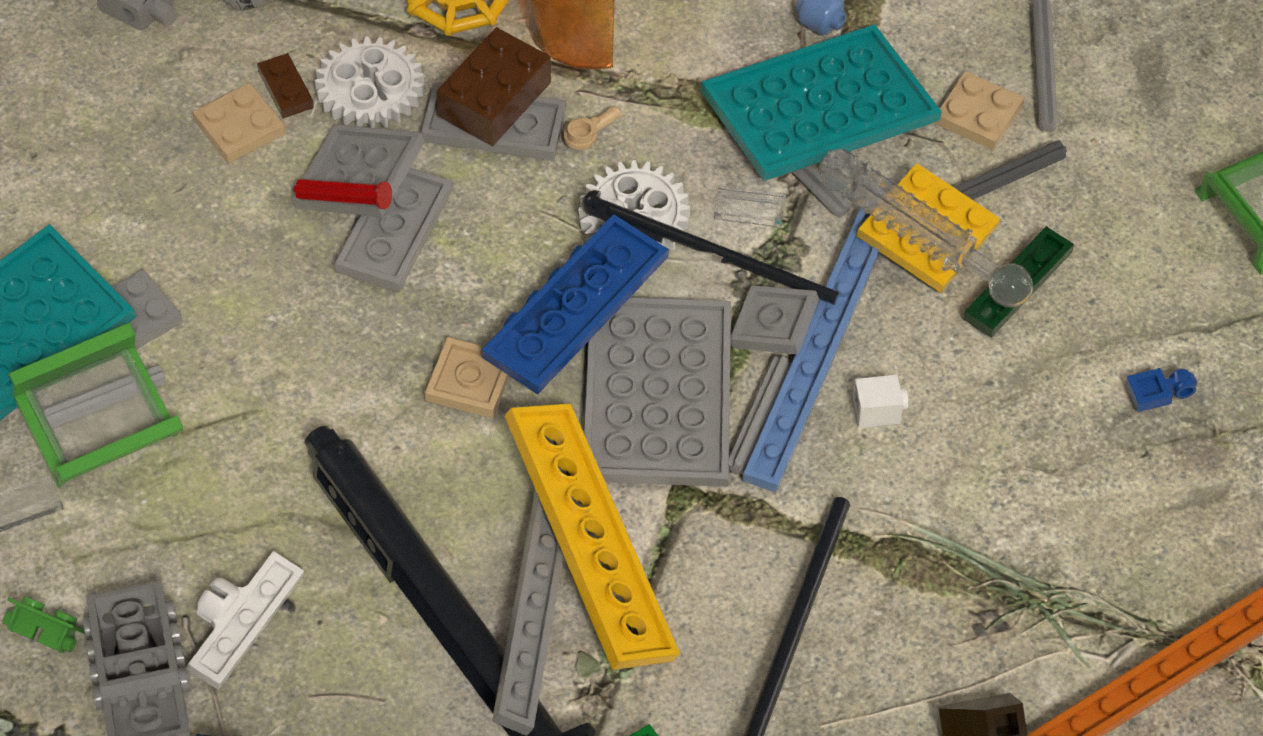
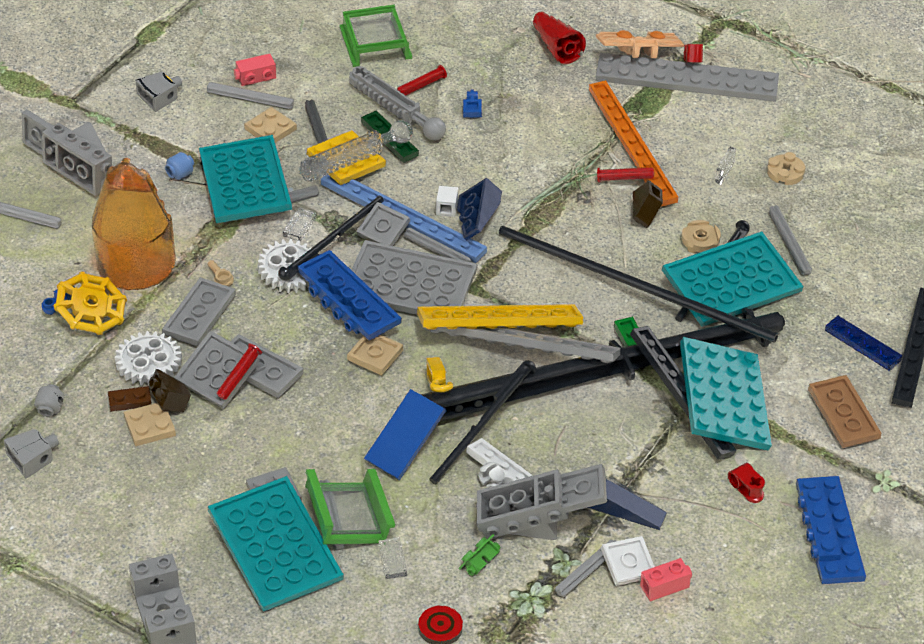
camera: 75 degrees left, 10 degrees down
reddish brown brick [437,27,551,147] -> none
none -> dark brown slope [149,369,191,412]
none -> coral brick [233,53,276,86]
none -> light grey gear [349,66,446,141]
none -> blue tile [364,389,446,481]
none -> red axle [397,65,447,96]
none -> yellow piece [426,357,453,392]
none -> black bar [429,360,536,484]
none -> dark blue wedge [457,178,502,241]
none -> red axle [597,167,654,183]

